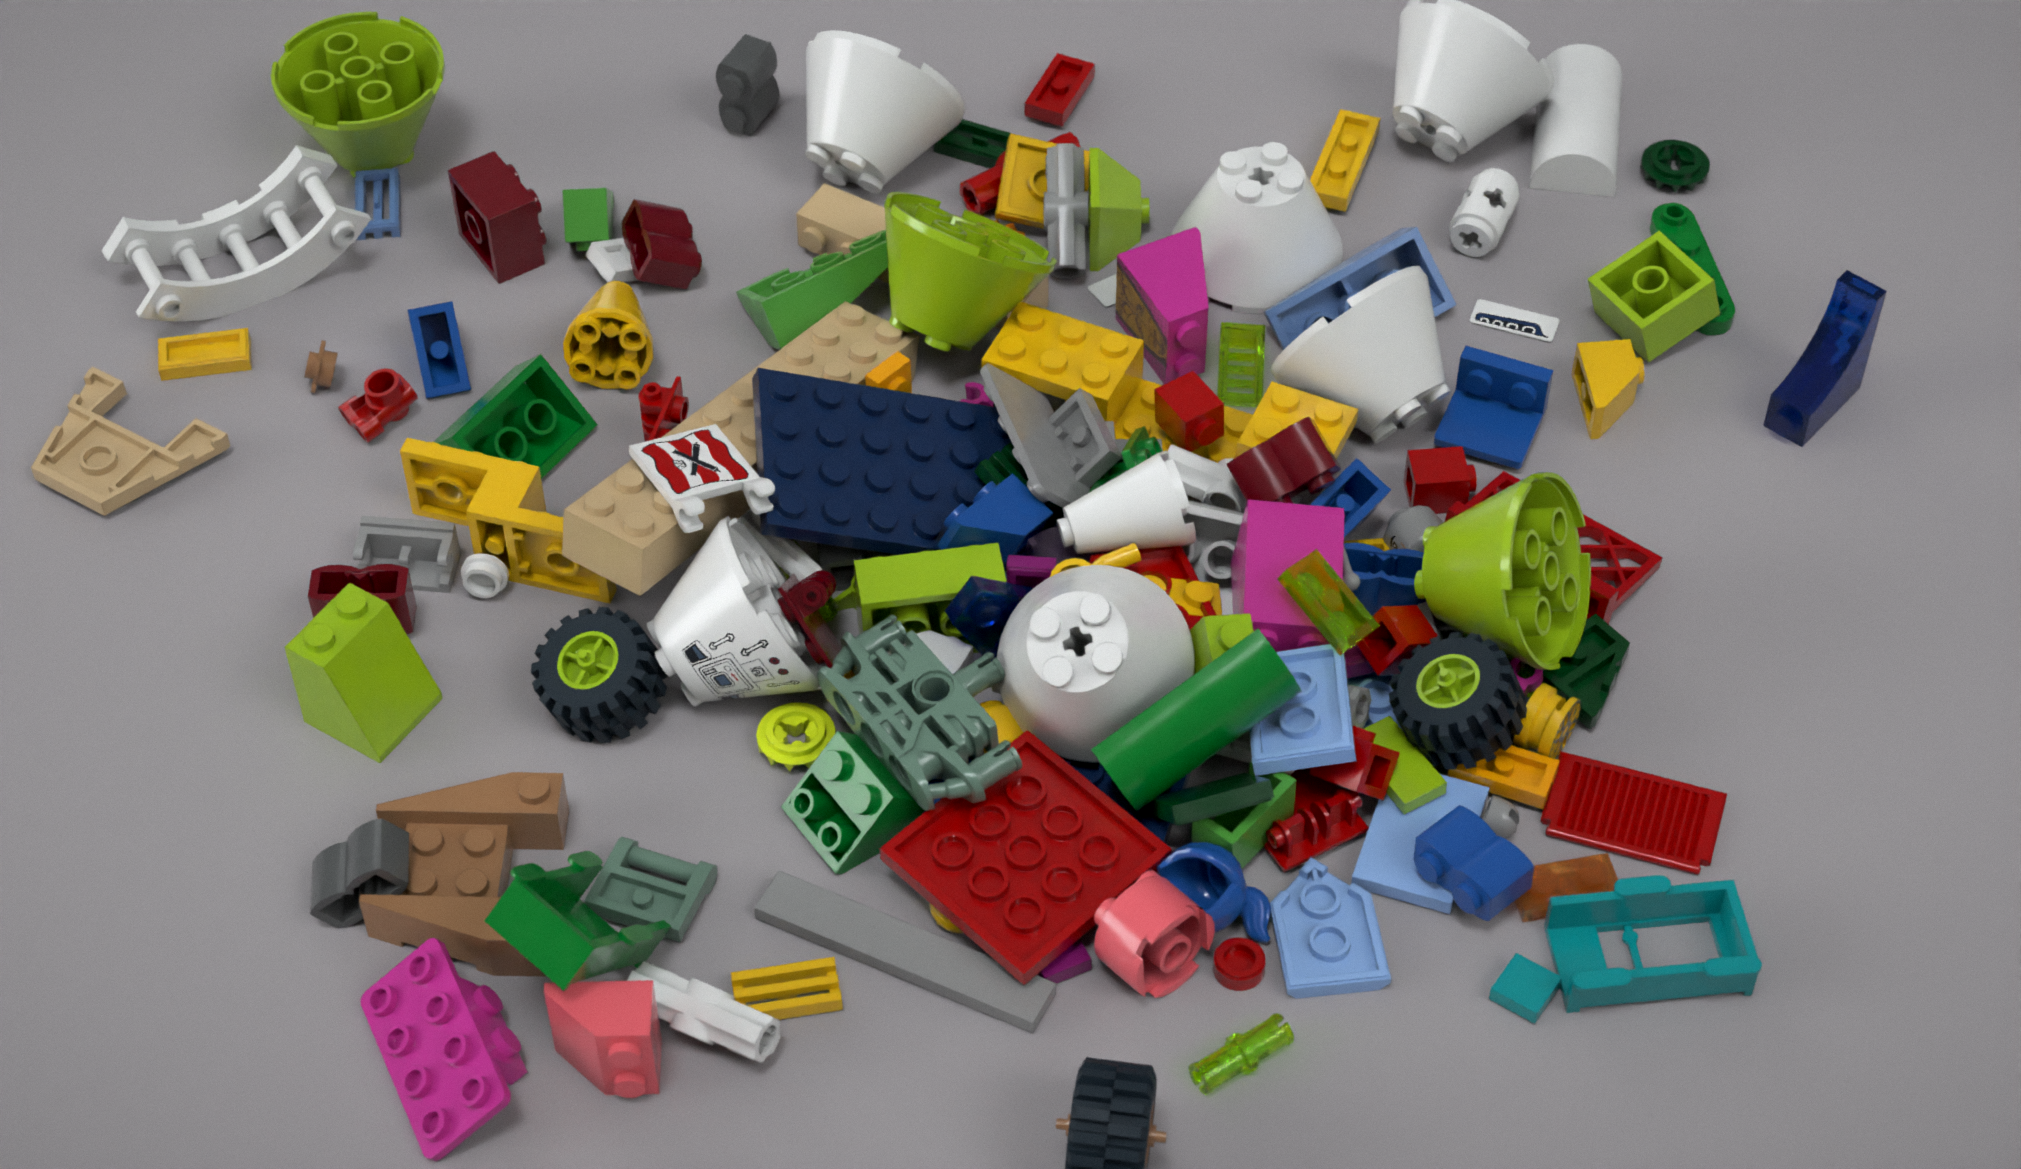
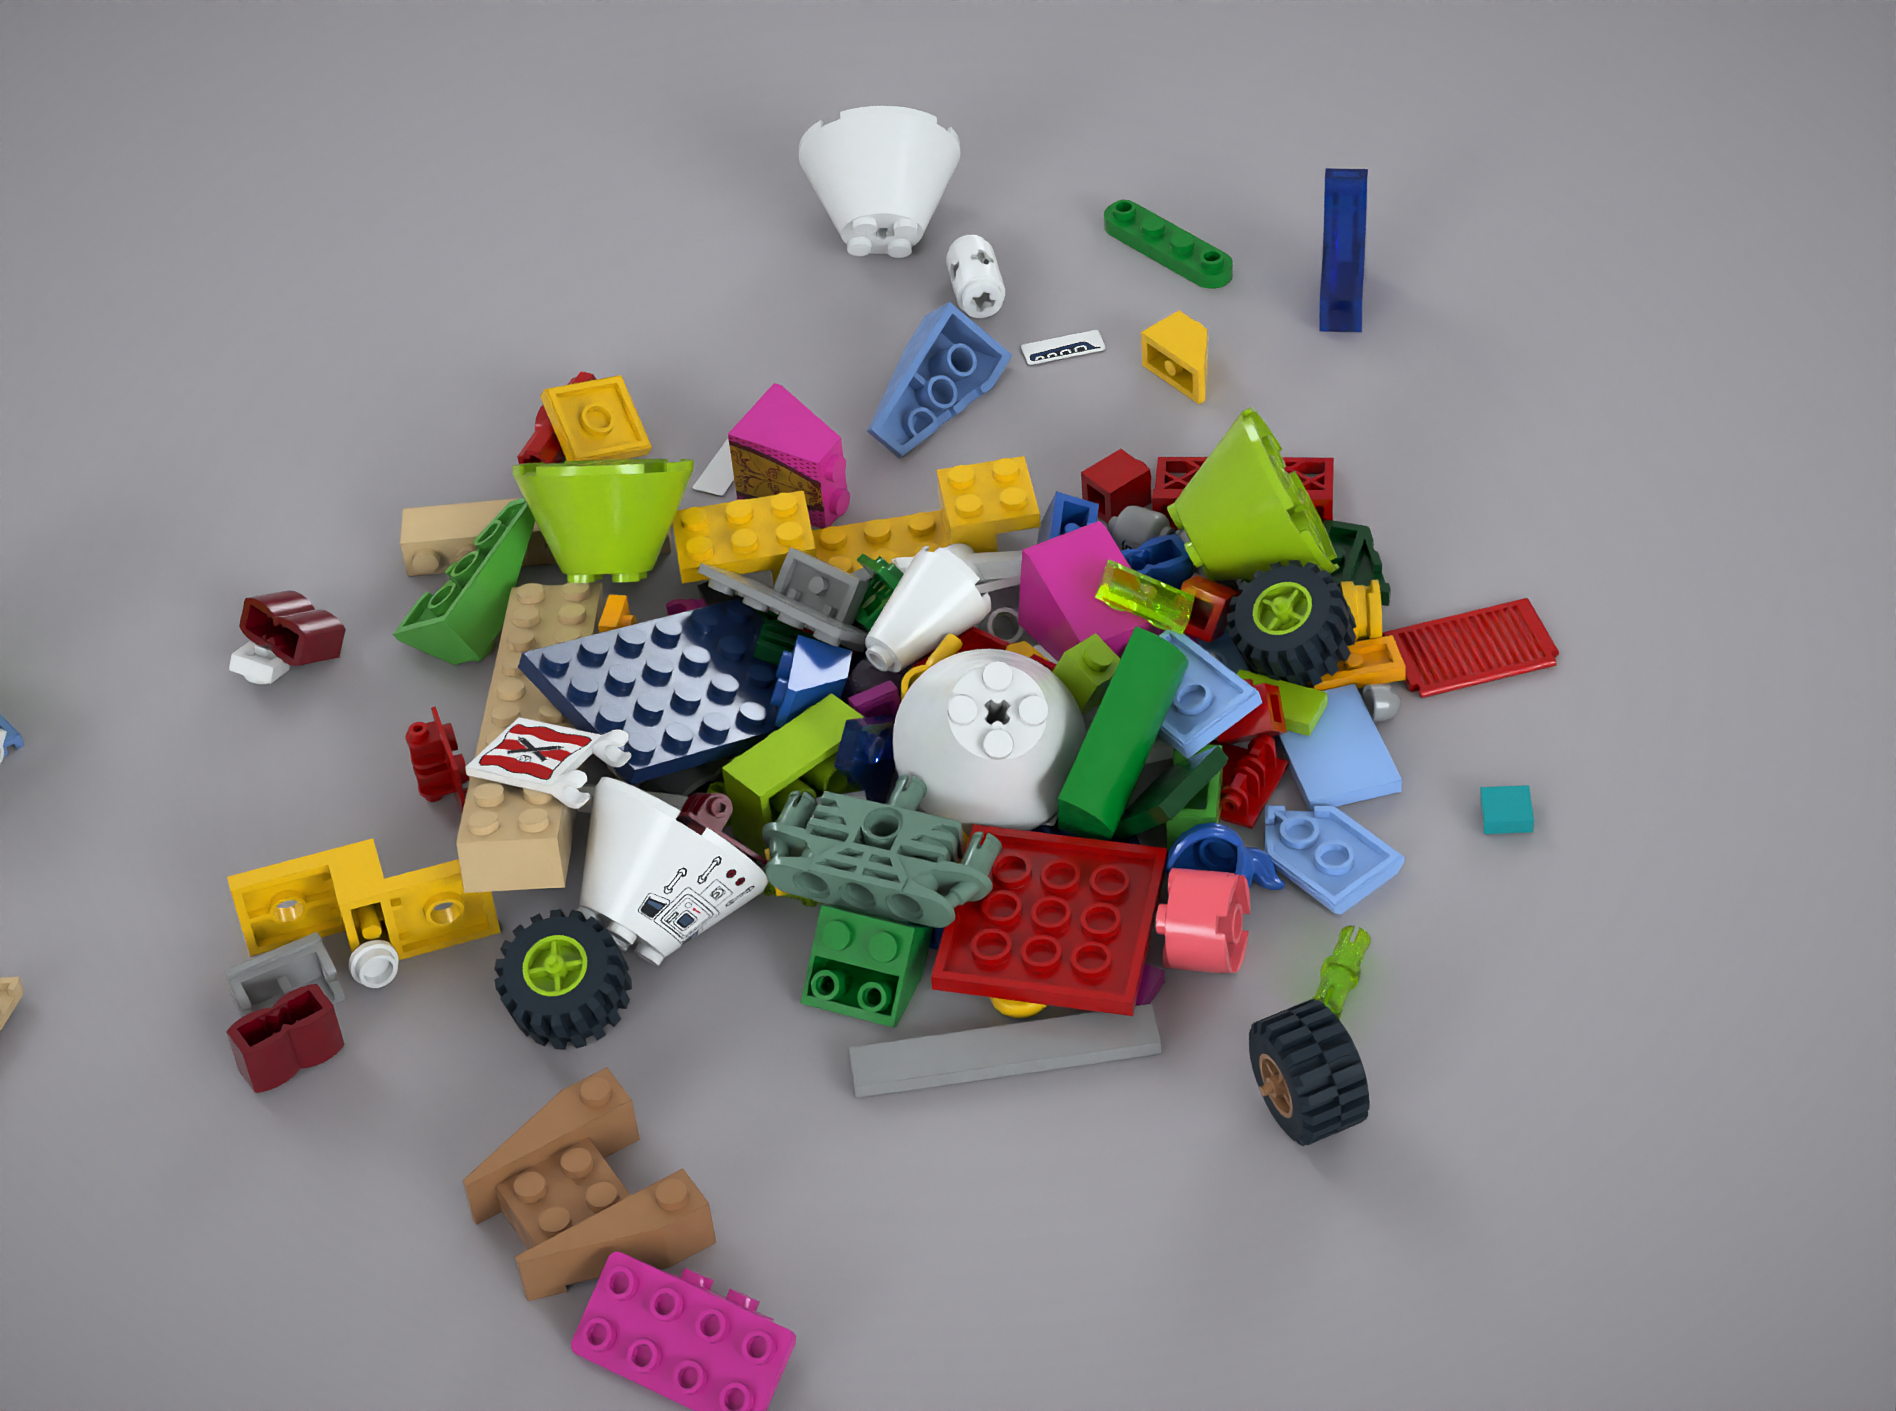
camera: 30 degrees left, 5 degrees down
lime slope [284,583,443,763] -> none
medium nougat plate [304,340,338,394] -> none
dark grey brick [310,818,409,928] -> none
red plate [338,368,418,443] -> none
blue slope [407,301,471,398] -> none
green slope [433,354,598,479] -> none
dark red brick [448,151,547,284] -> none
green piece [484,851,672,991] -> none
coral slope [544,980,662,1098] -> none
bright green slope [562,188,614,251] -> none
yellow cone [563,281,654,389] -> none
sand green plate [584,837,718,942] -> none
white piece [627,961,781,1063] -> none
dark grey brick [716,34,780,136] -> none
yellow tile [730,957,843,1020] -> none
neon yellow gear [756,702,836,772] -> none
white cone [805,30,965,194] -> none
dark green tile [933,119,1011,169] -> none
red plate [1024,53,1095,127] -> none
light grey piece [1044,143,1088,279] -> none
lime slope [1088,148,1150,271] -> none
red brick [1154,371,1224,452] -> none
white cone [1171,142,1343,314] -> none
red tile [1213,937,1266,991] -> none
clear neon green slope [1217,322,1266,407] -> none
dark red brick [1226,416,1341,504] -> none
white cone [1270,266,1451,443] -> none
yellow plate [1310,109,1381,212] -> none
blue brick [1413,805,1534,921] -> none
blue bracket [1434,346,1554,469] -> none
clear orange plate [1515,853,1618,923] -> none
white brick [1529,44,1622,197] -> none
teal piece [1544,875,1762,1013] -> none
lime brick [1587,231,1720,363] -> none
dark green gear [1640,140,1710,193] -> none

